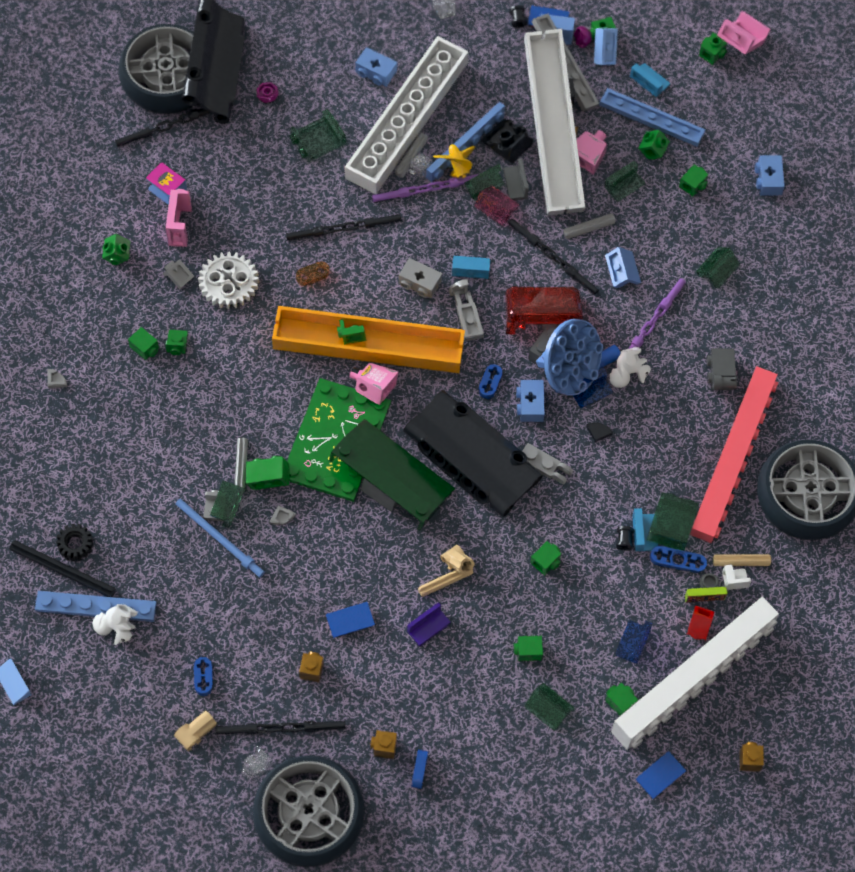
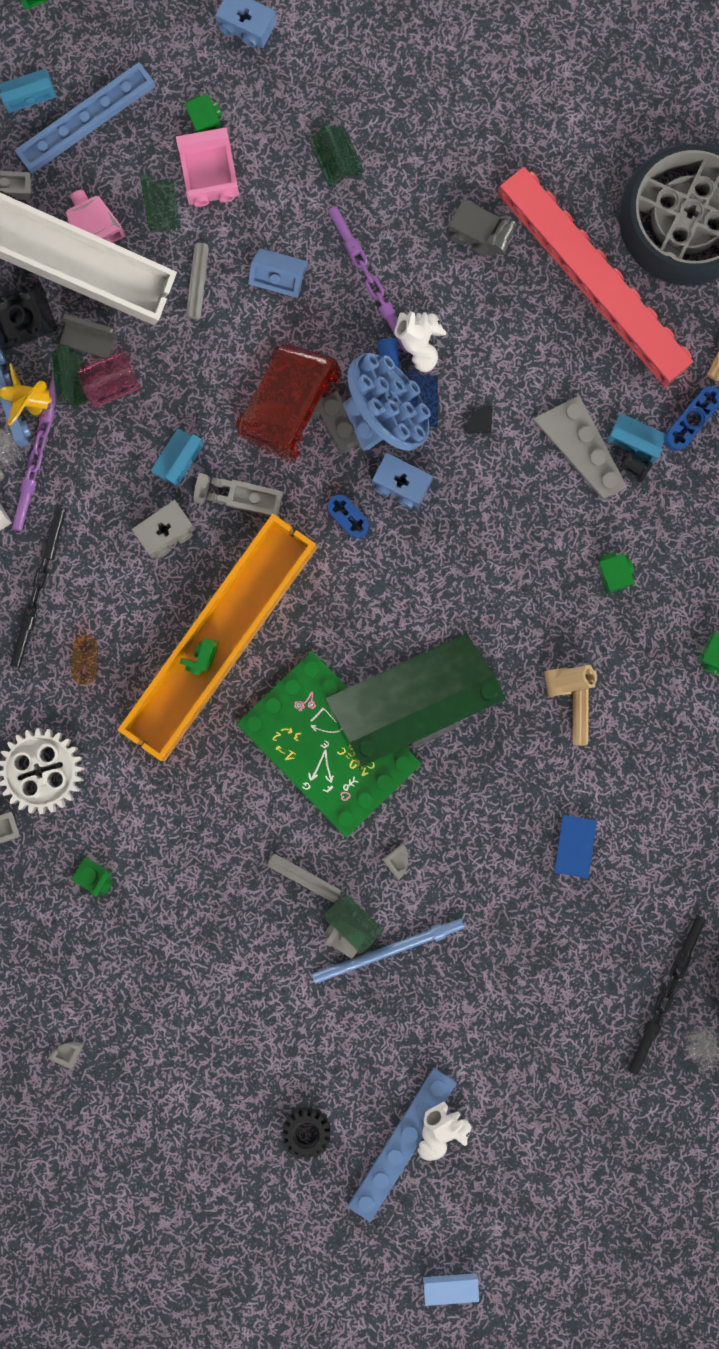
camera: 55 degrees left, 20 degrees up
black axle [9,541,116,597] -> none
green brick [128,327,159,360] -> none
tan piece [174,711,217,751] -> none
blue beam [194,657,213,696] -> none
green brick [246,456,289,490] -> none
pearl gold brick [299,652,324,682] -> none
bright pink torso [350,363,398,405] -> none
black panel [403,390,543,517] -> none
dark purple panel [407,602,451,647] -> none
black piece [508,218,599,295] -> none
light grey hinge [522,443,573,484] -> none
green brick [638,130,670,160] -> none
clear green panel [647,492,699,551] -> none
none -> bright pink panel [176,127,240,207]
none -> light grey wing [532,395,627,500]

